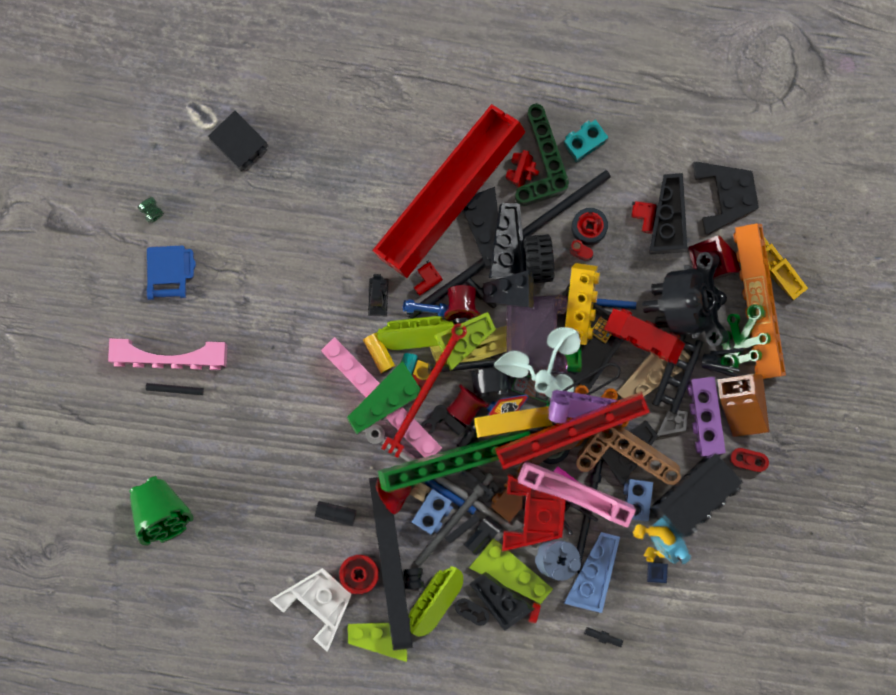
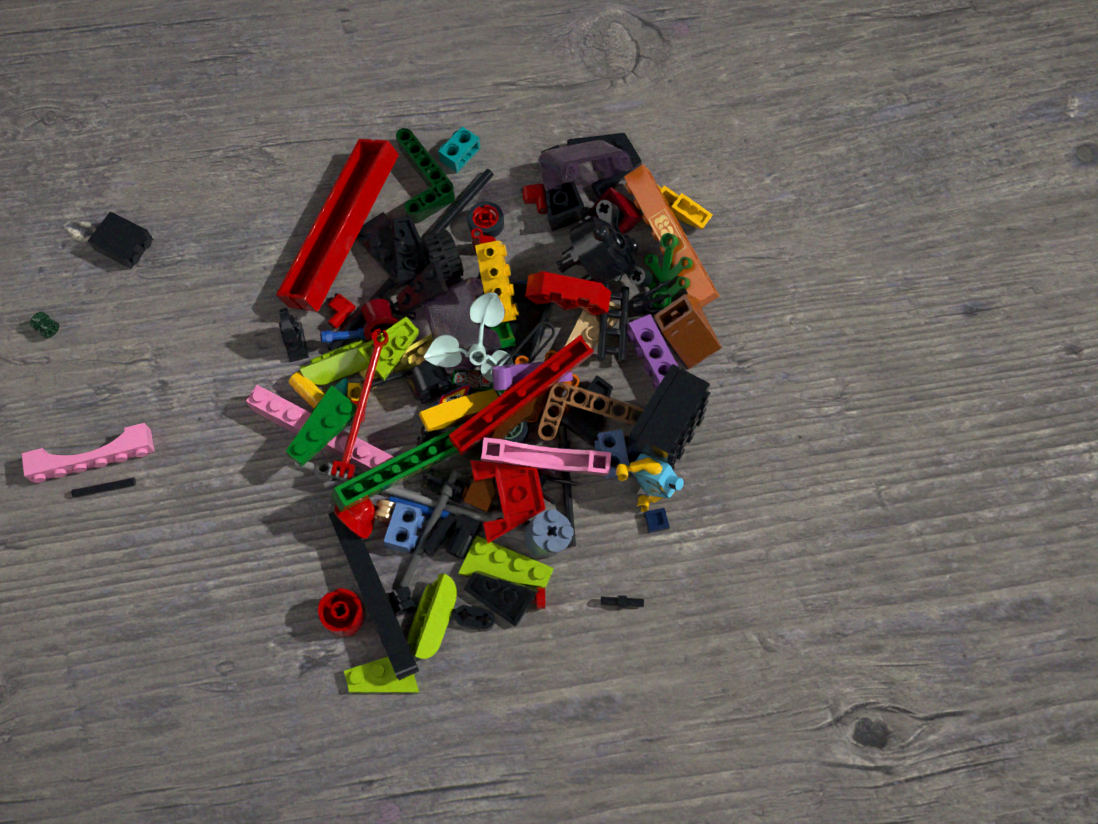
camera: 15 degrees left, 15 degrees down
green cone [129,476,194,546] -> none
blue piece [147,245,196,300] -> none
white wing [270,568,352,652] -> none
black axle [315,501,357,526] -> none
black bar [421,405,467,436] -> none
dark red piece [446,383,489,426] -> none
red hips [505,150,539,188] -> none
medium blue wing [564,532,620,613] -> none
yellow tile [593,317,611,344] -> none
flat silver piece [657,409,688,436] -> none
red plate [730,448,769,472] -> none
none -> clear purple windscreen [538,140,633,191]

